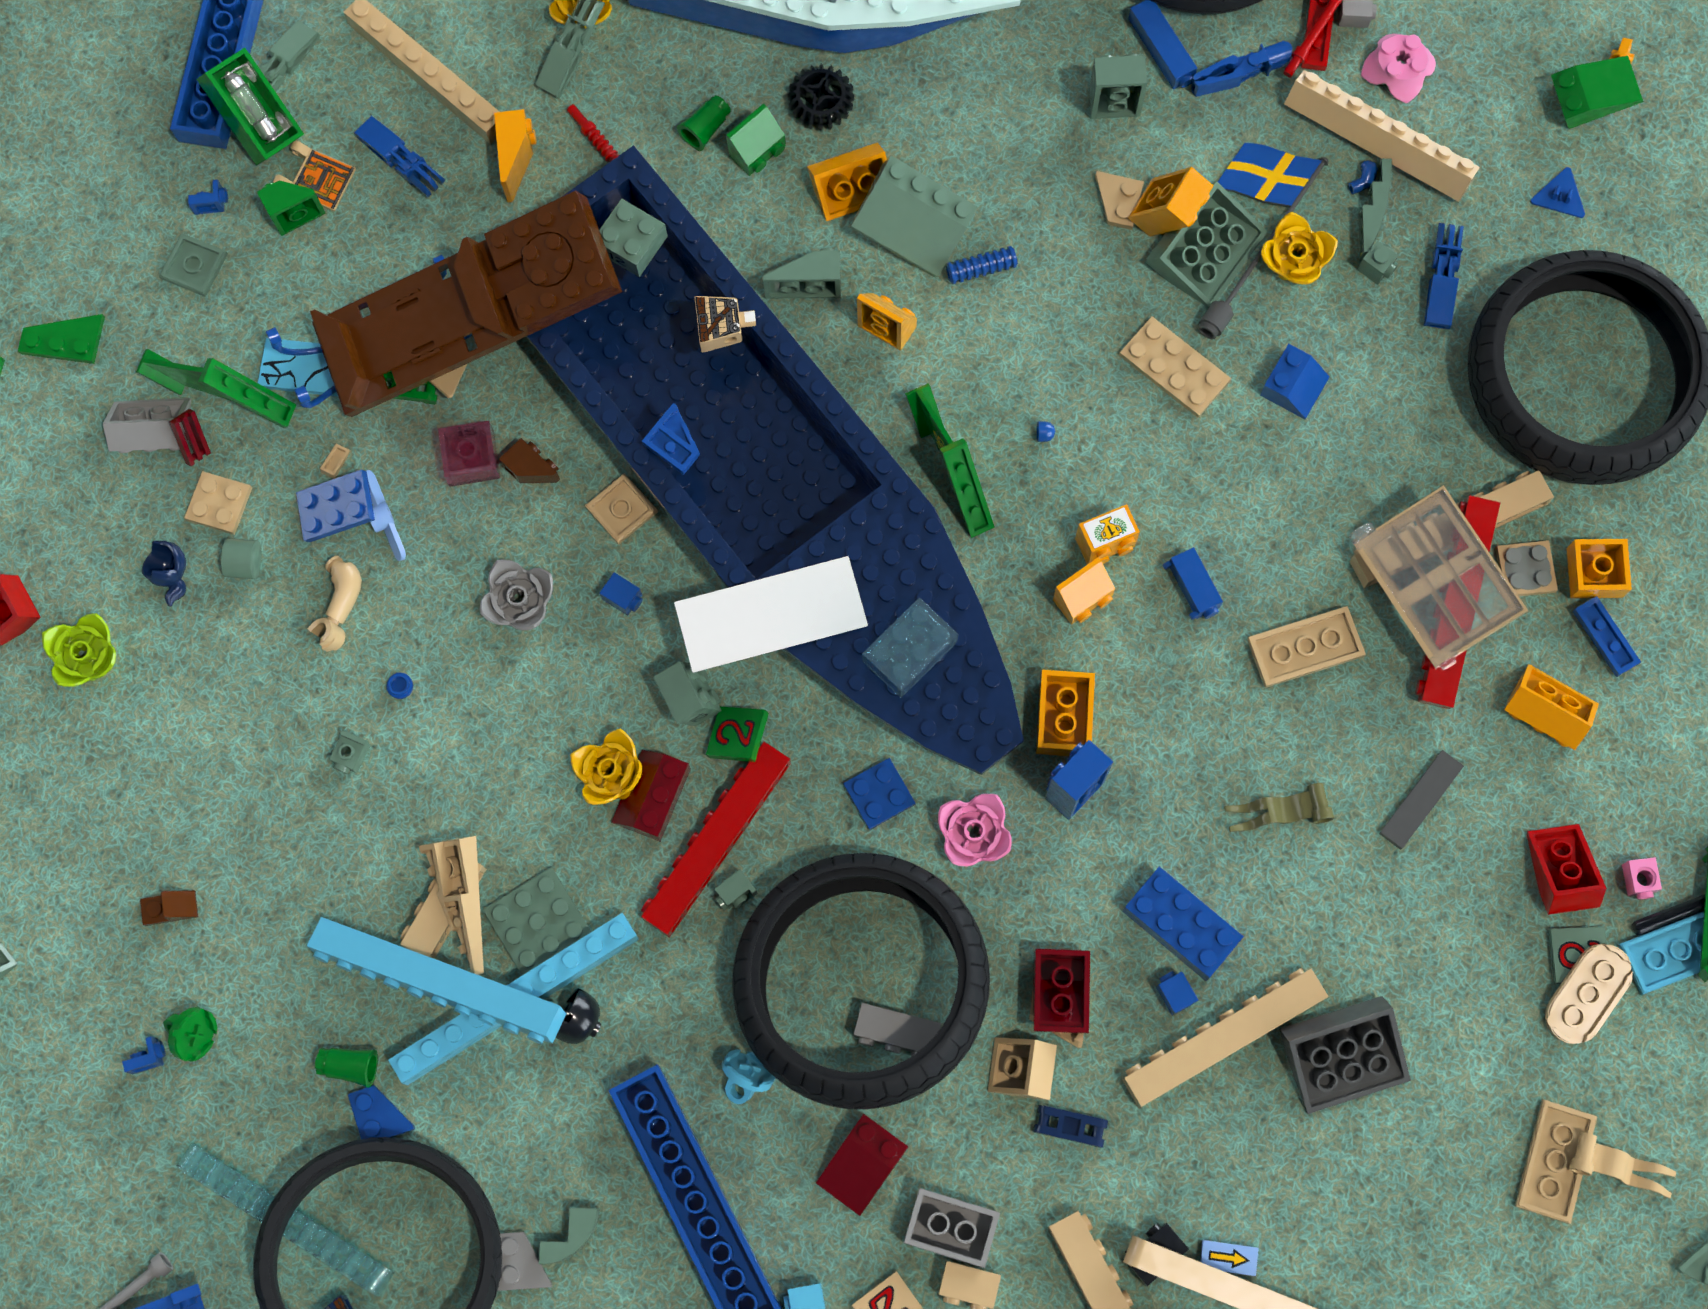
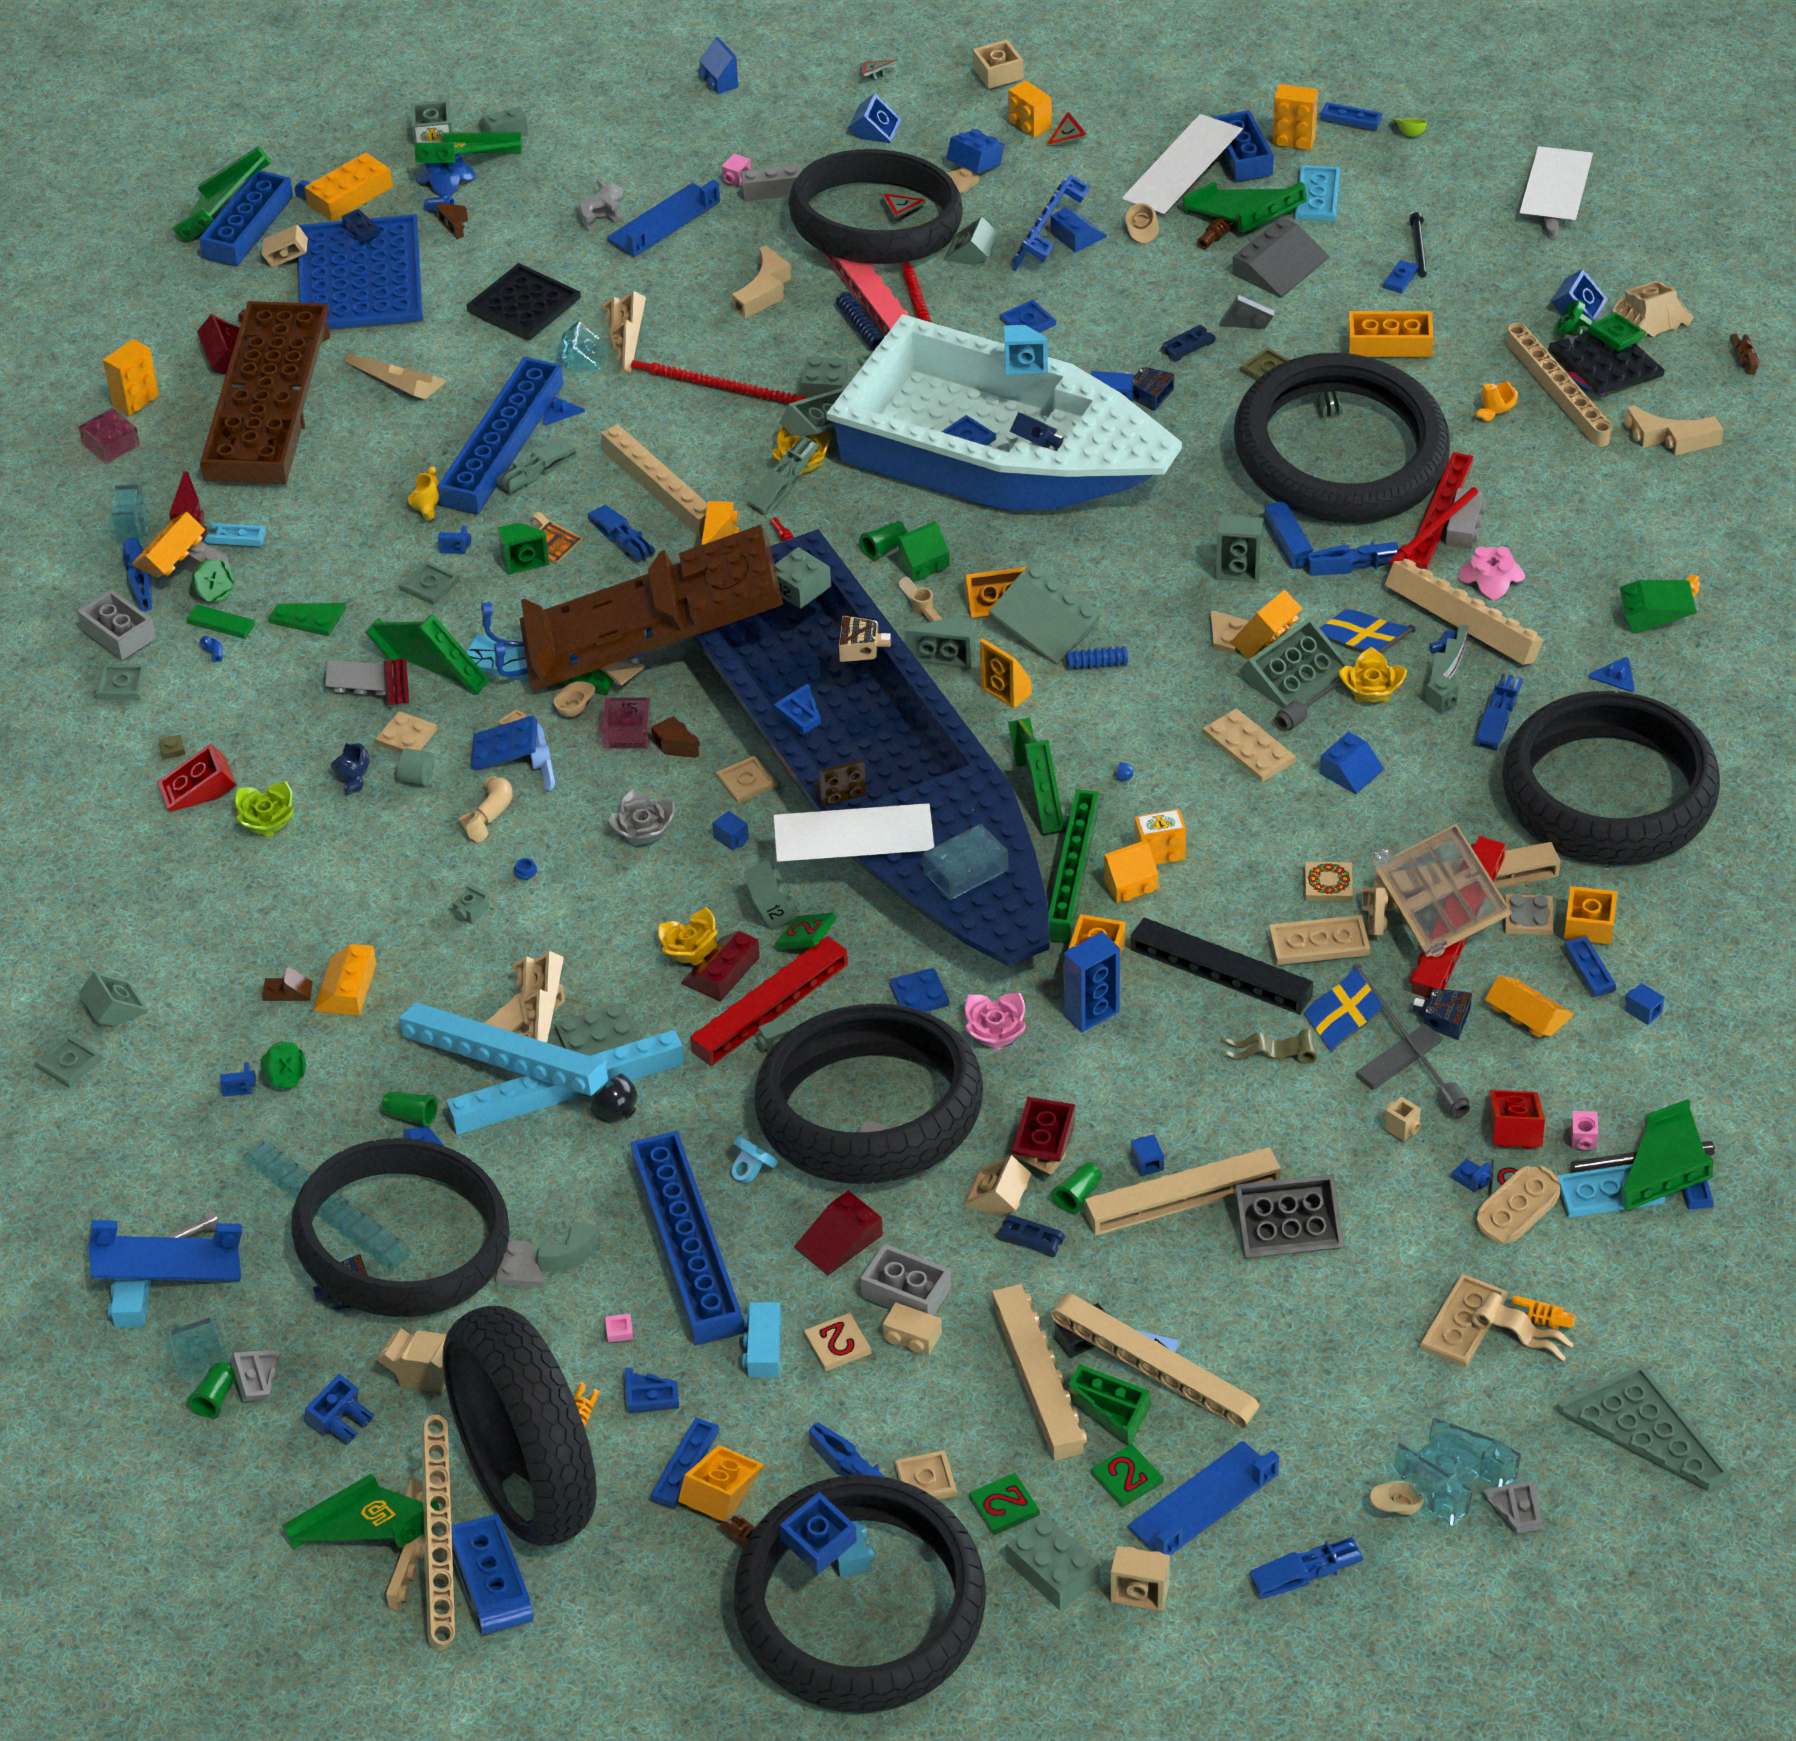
camera: 10 degrees right, 30 degrees down
green piece [197,48,304,166] -> none
black gear [787,63,855,131] -> none
blue brick [1122,866,1244,981] -> none
blue brick [1162,547,1223,620] -> none
none -> light orange slope [314,944,376,1016]
none -> yellow piece [408,467,439,521]
none -> tan cap [554,682,595,717]
none -> dark brown bracket [813,760,866,807]
none -> tan piece [899,577,942,622]
none -> green brick [1048,789,1099,943]
none -> green plant [1051,1162,1102,1215]
none -> black brick [1131,917,1313,1015]
none -> flag [1304,963,1470,1118]
none -> tan tile [1305,862,1353,901]
none -> tan plate [1361,887,1388,935]
none -> tan brick [1382,1096,1421,1141]
none -> torso [1413,989,1472,1040]
none -> blue bracket [1451,1158,1491,1193]
none -> light orange hinge [1512,1295,1576,1329]
none -> blue brick [1625,983,1665,1025]

